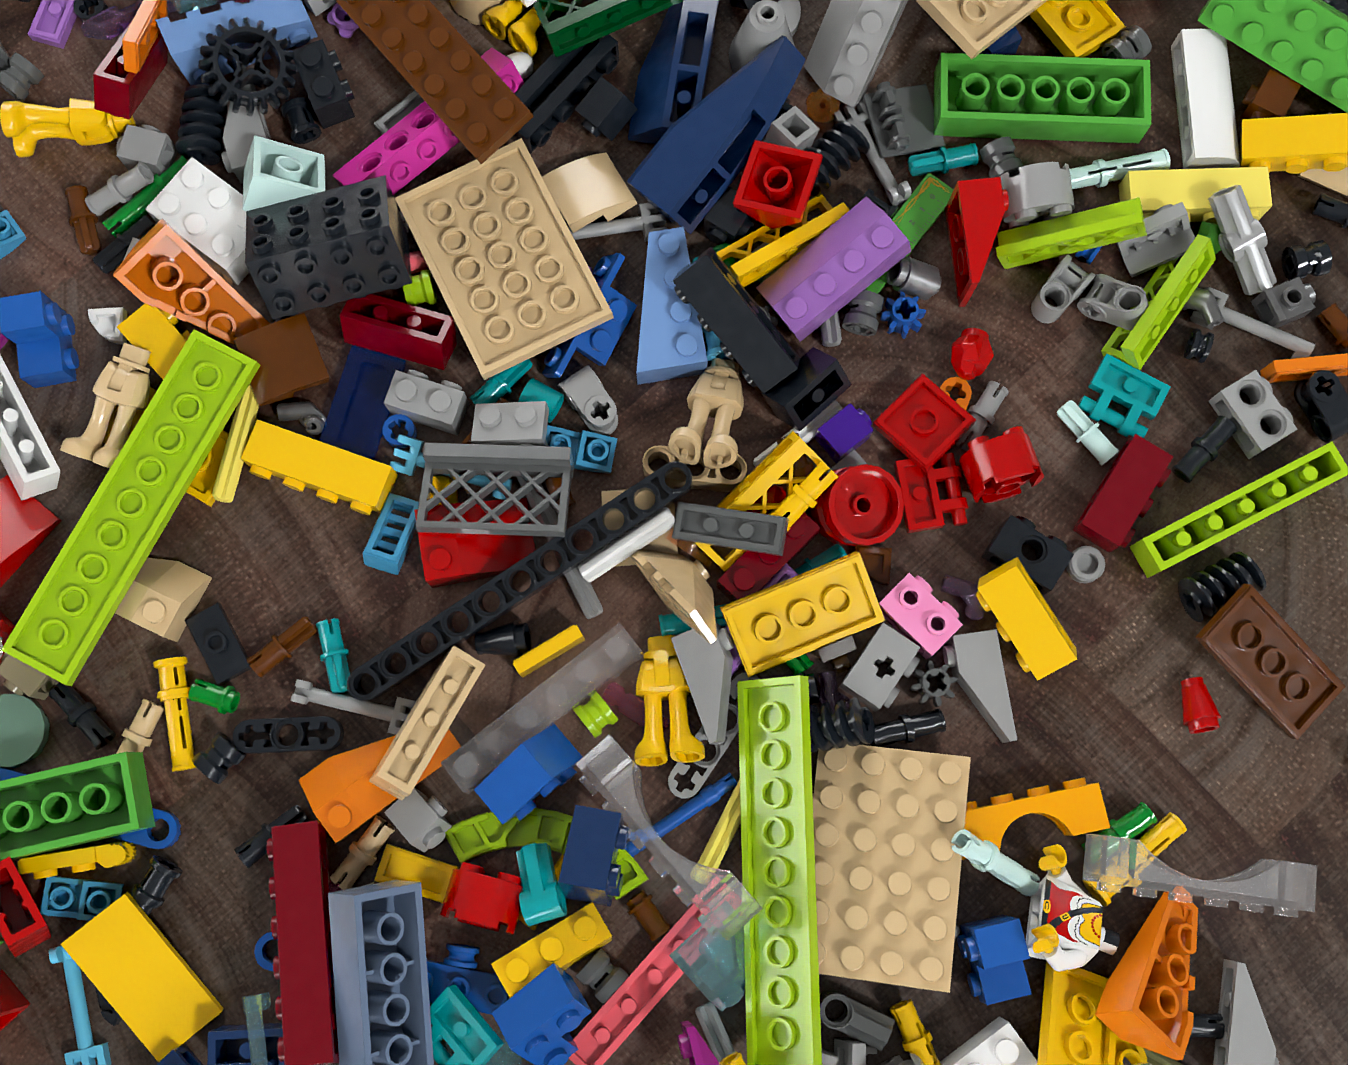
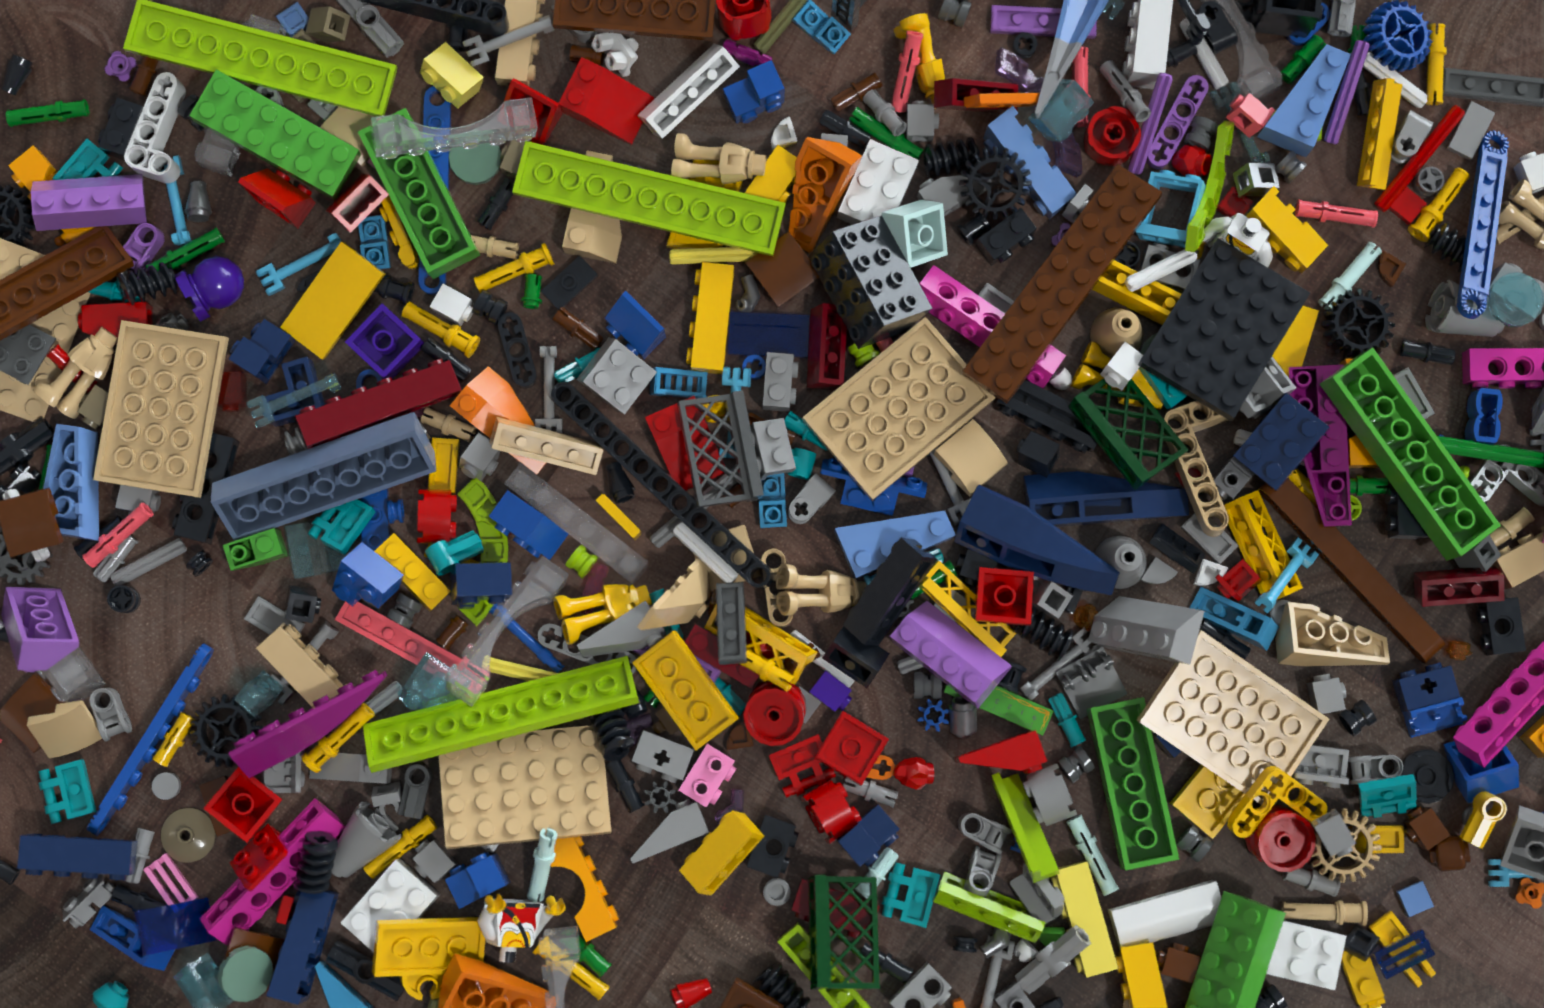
camera: 75 degrees right, 5 degrees up
none -> dark purple brick [345,303,424,379]
none -> yellow pin [401,301,480,358]
none -> light grey brick [413,839,458,883]
none -> white brick [430,284,474,326]
none -> light grey brick [576,337,657,415]
none -> blue slope [605,291,666,360]
none -> dark green fence [808,875,880,990]
none -> dark blue brick [837,804,900,867]
none -> coral pin [891,31,923,113]
none -> white hinge [1014,938,1039,962]

